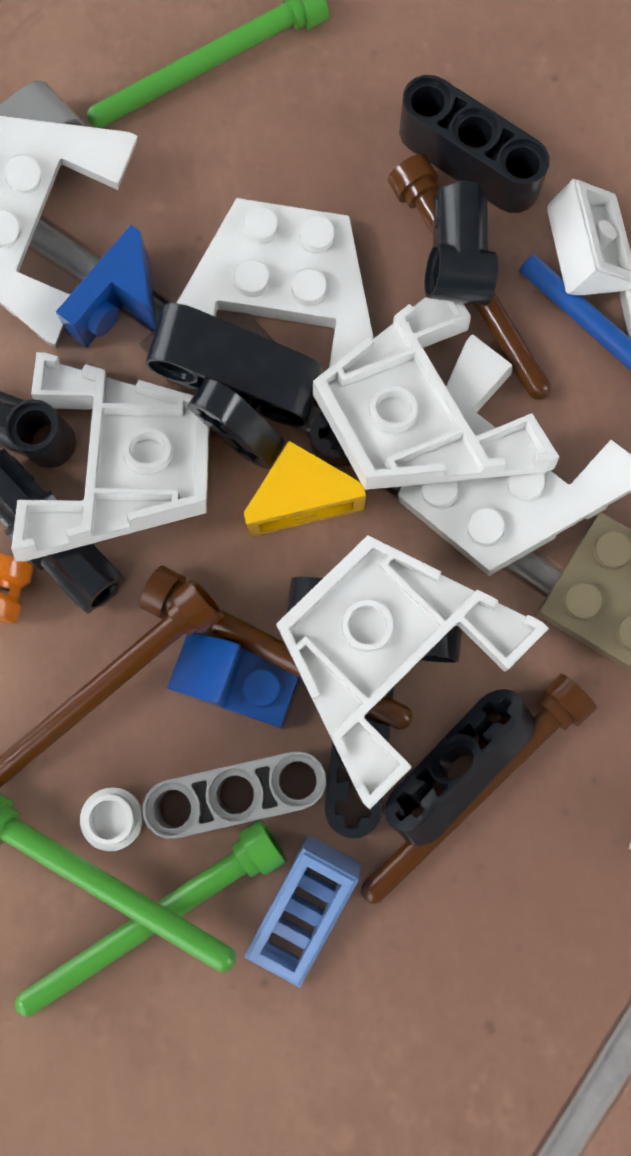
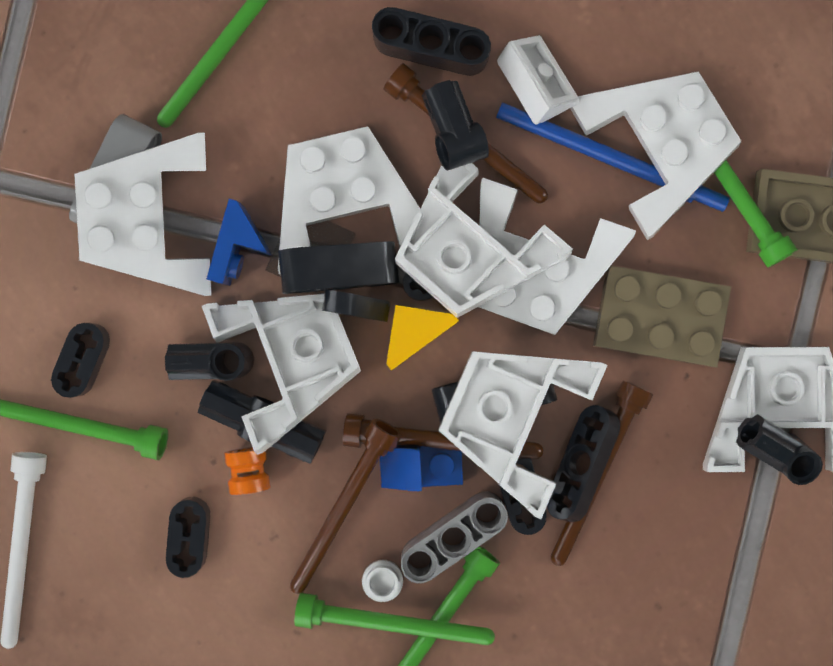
camera: 25 degrees left, 10 degrees up
medium blue slope [244,836,361,988] -> none

